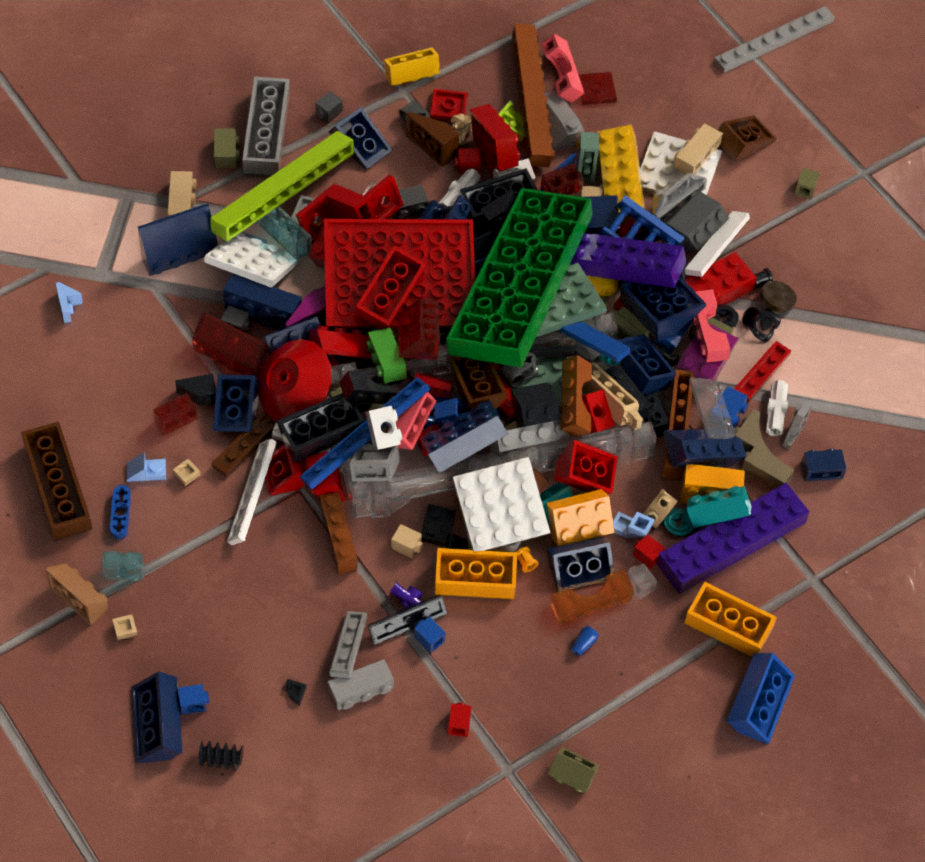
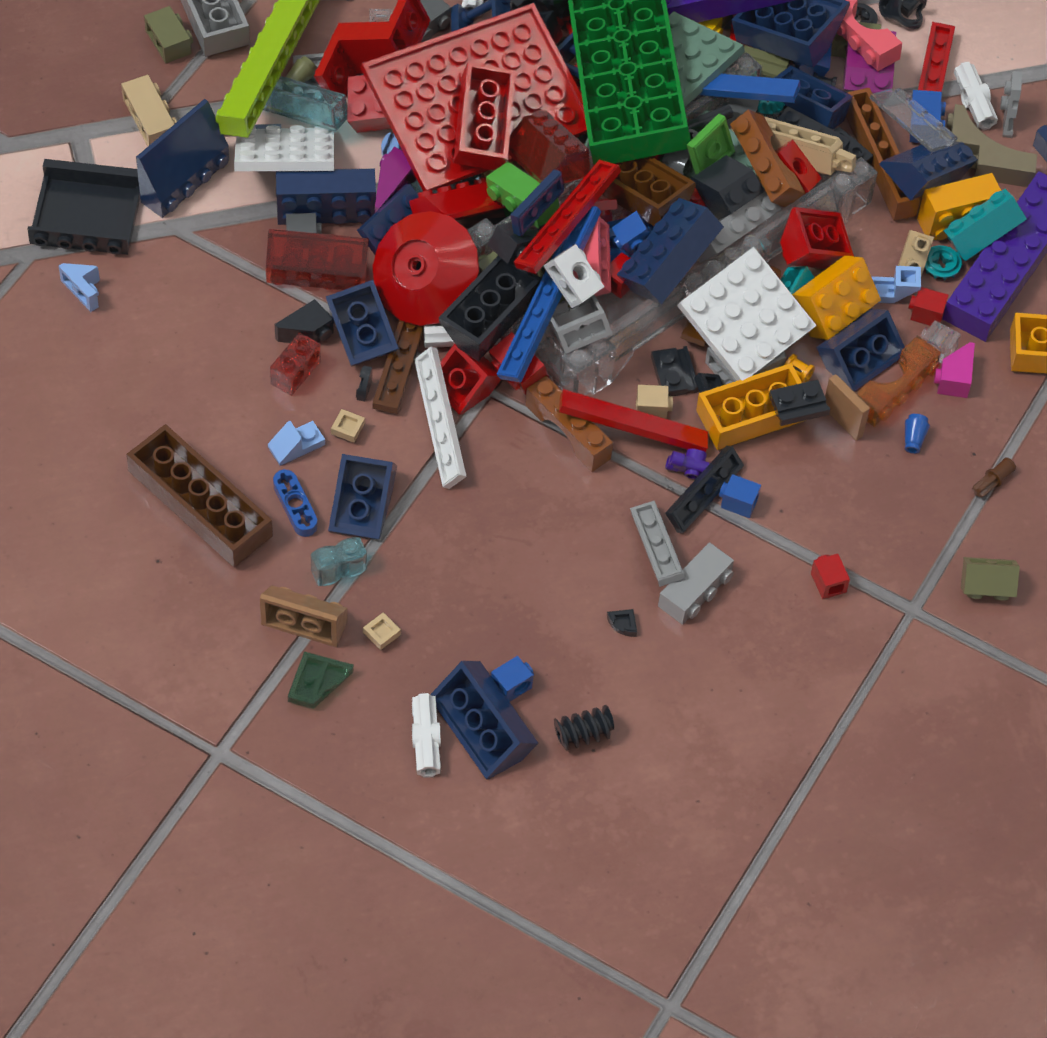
camera: 25 degrees left, 0 degrees up
none -> black panel [27,159,140,255]
none -> olive cone [282,56,317,92]
none -> clear green wing [287,651,354,709]
none -> dark blue slope [328,454,397,540]
none -> black tile [356,365,372,402]
none -> white piece [412,693,441,777]
none -> dark blue tile [510,169,564,236]
none -> red tile [514,160,621,274]
none -> red tile [559,389,708,452]
none -> bright green tile [687,114,735,175]
none -> black plate [769,380,830,426]
none -> medium nougat tile [825,374,870,441]
none -> dark pink slope [934,342,975,398]
none -> reddish brown axle [972,457,1016,498]

